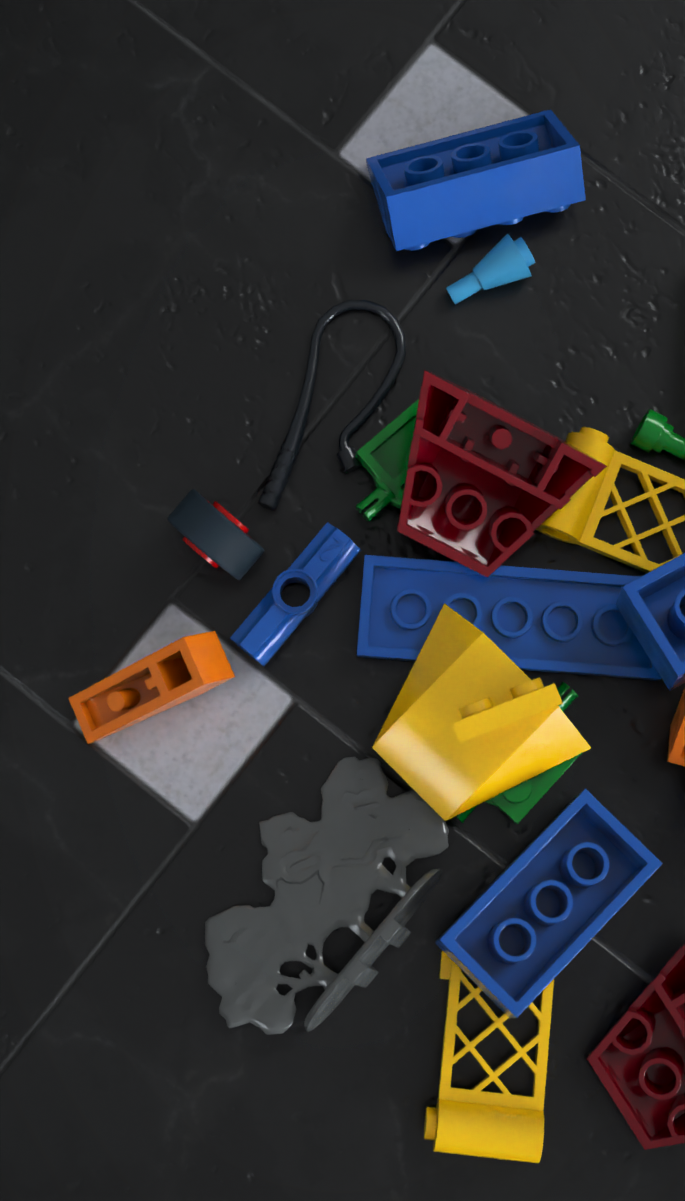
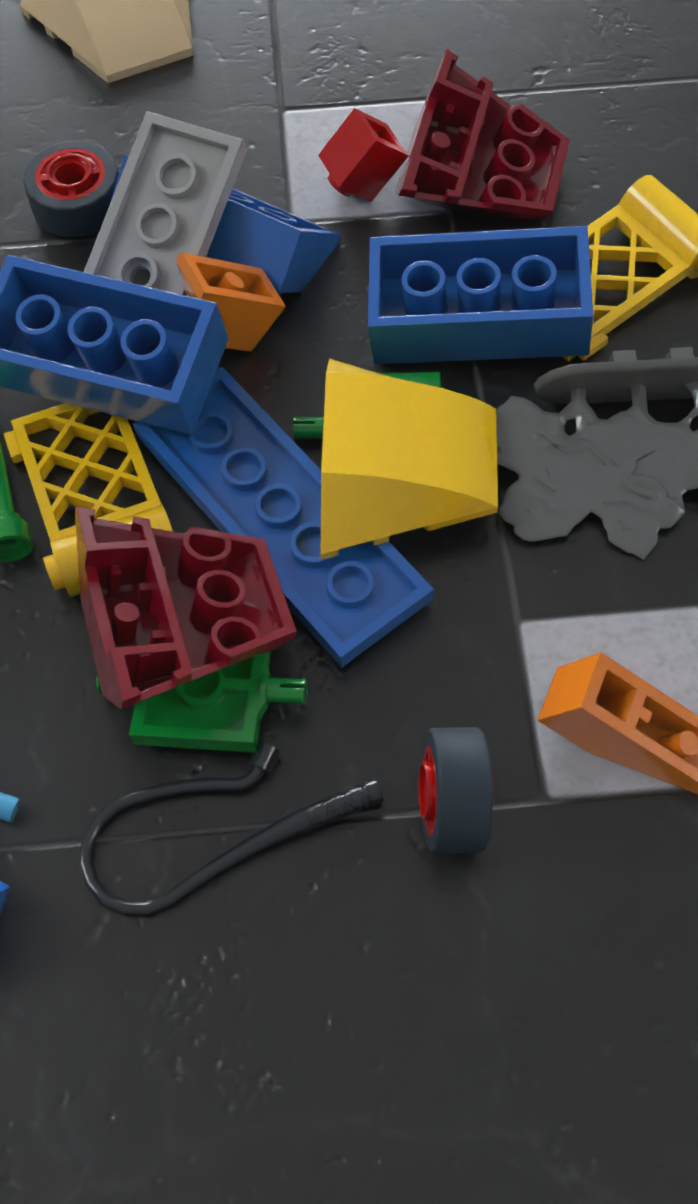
camera: 130 degrees left, 20 degrees down
blue piece [230,522,361,667] -> none
yellow plate [451,677,563,744] -> none

